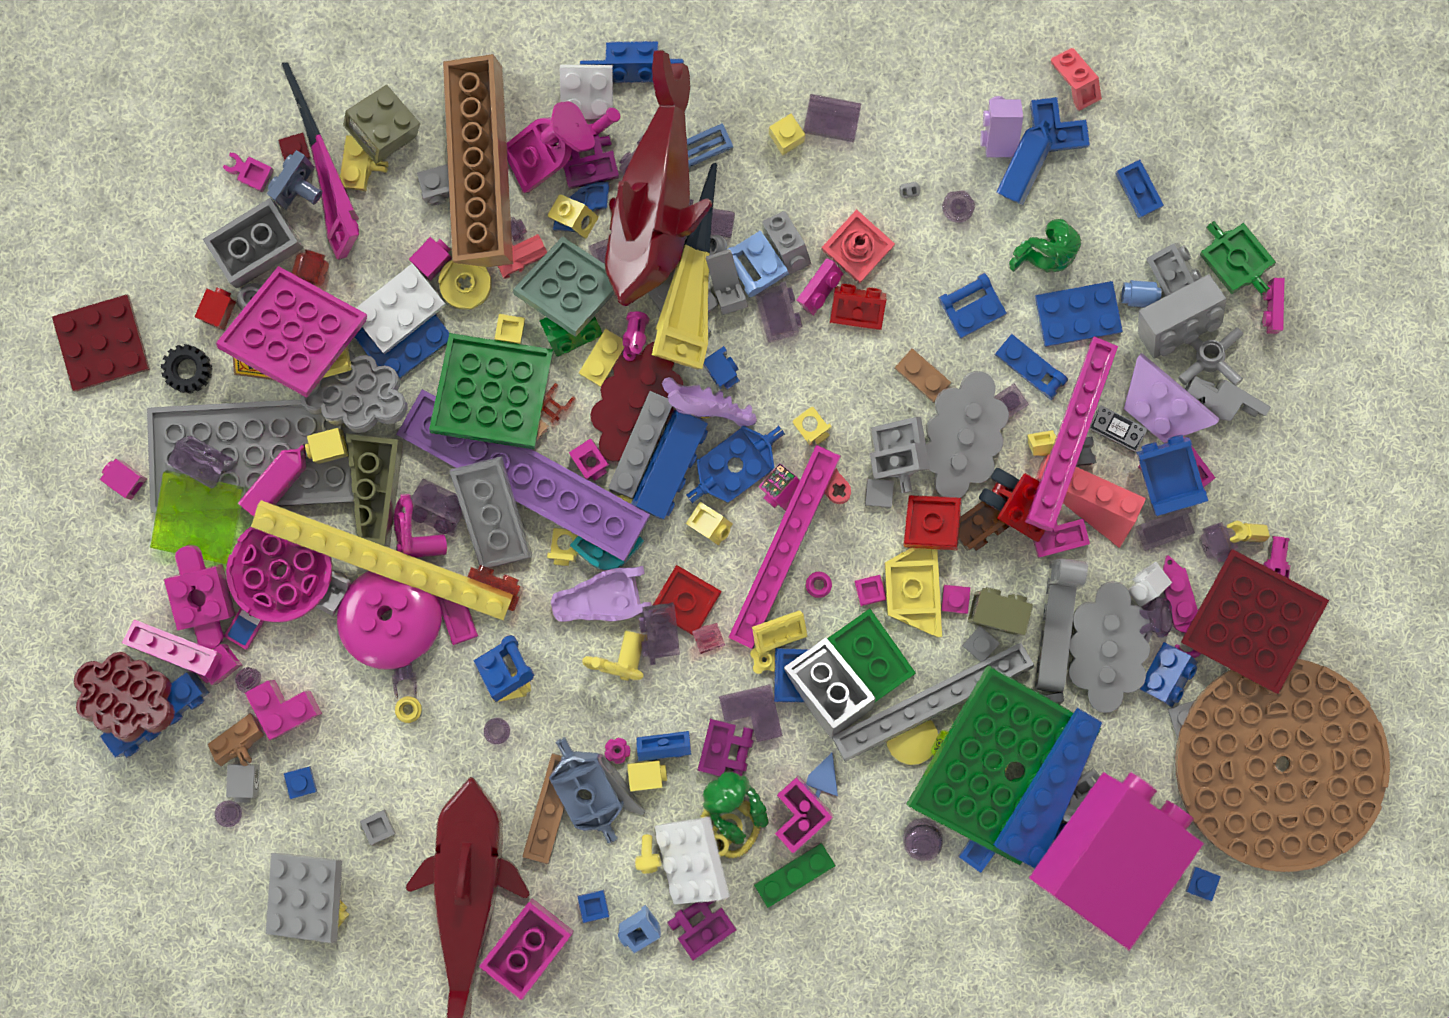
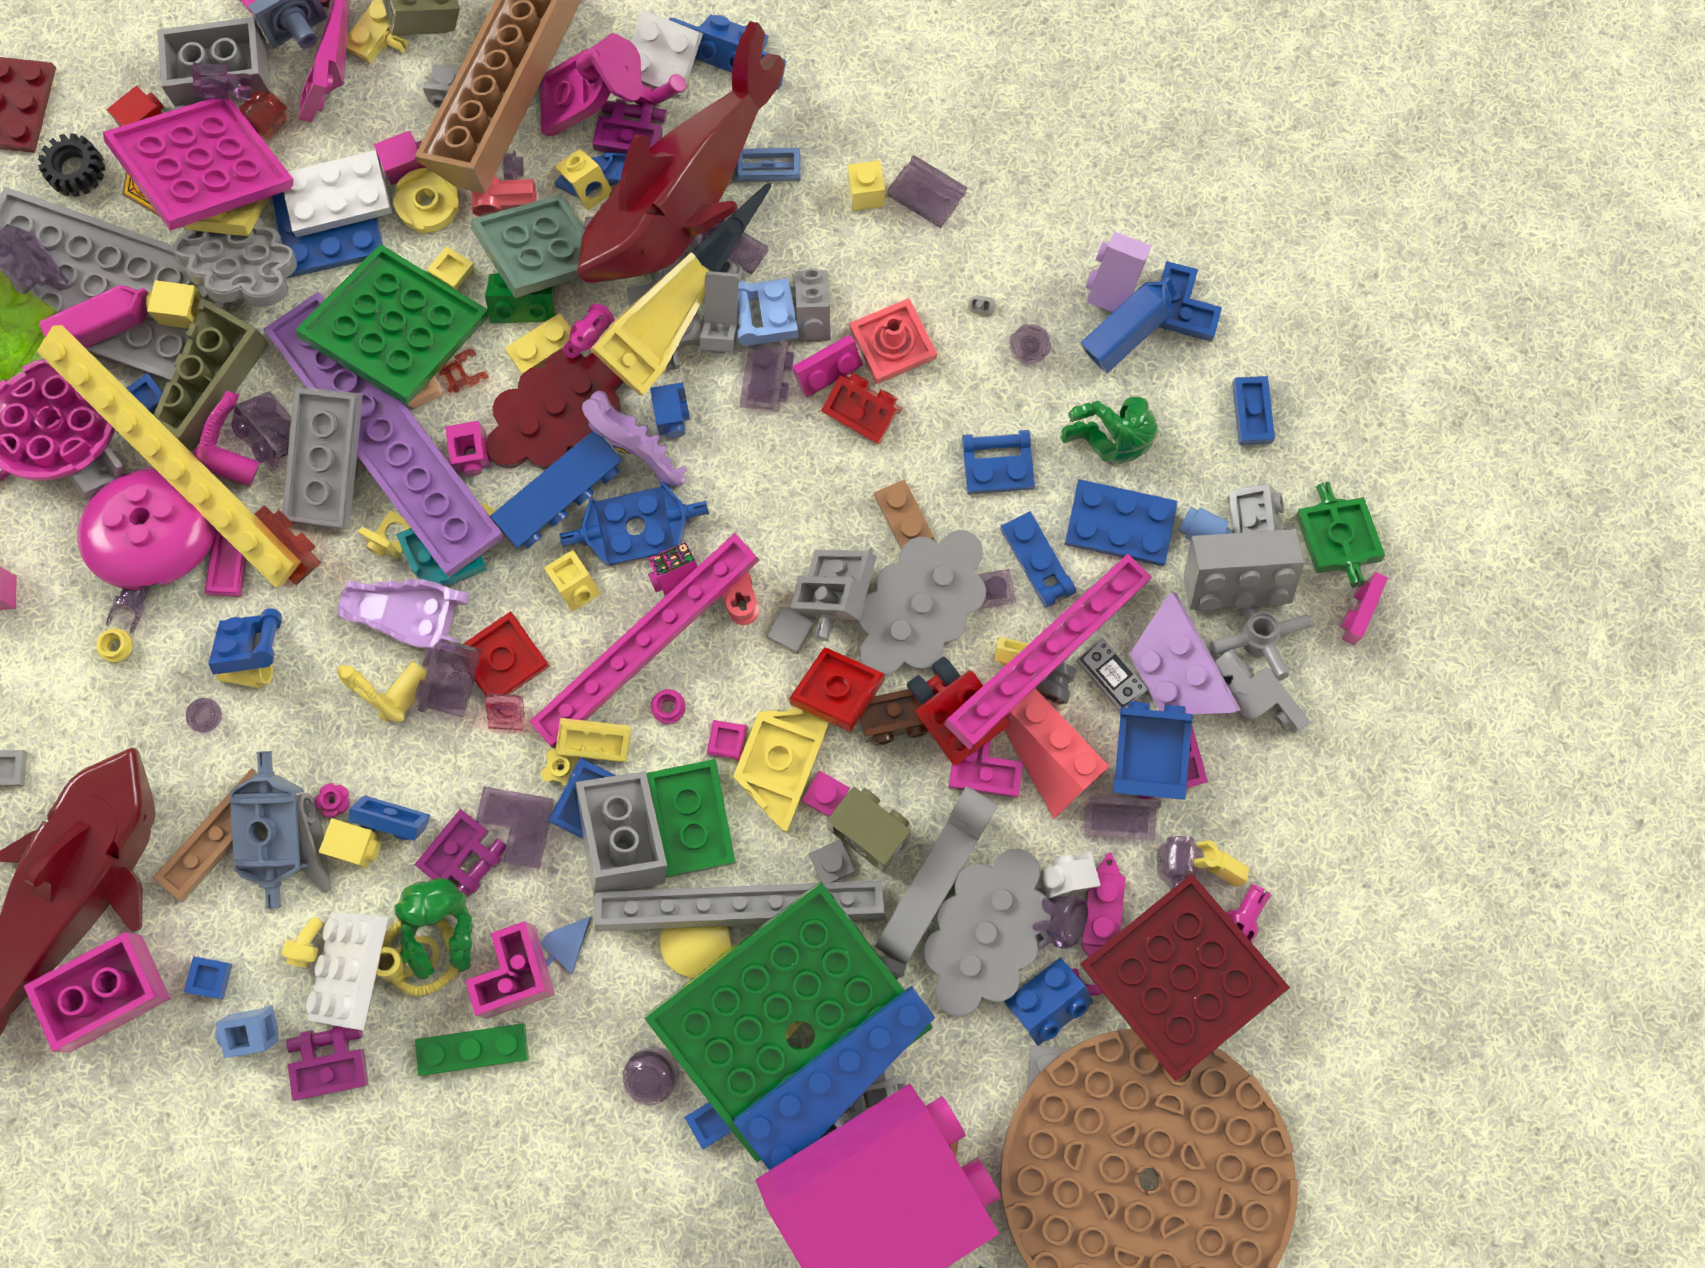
camera: 20 degrees right, 10 degrees down
light grey plate [608,391,672,498] -> none
light yellow bracket [793,407,832,445] -> none
coral bracket [1051,48,1102,111] -> none
none -> blue plate [126,373,163,414]
none -> clear purple plate [192,62,253,101]

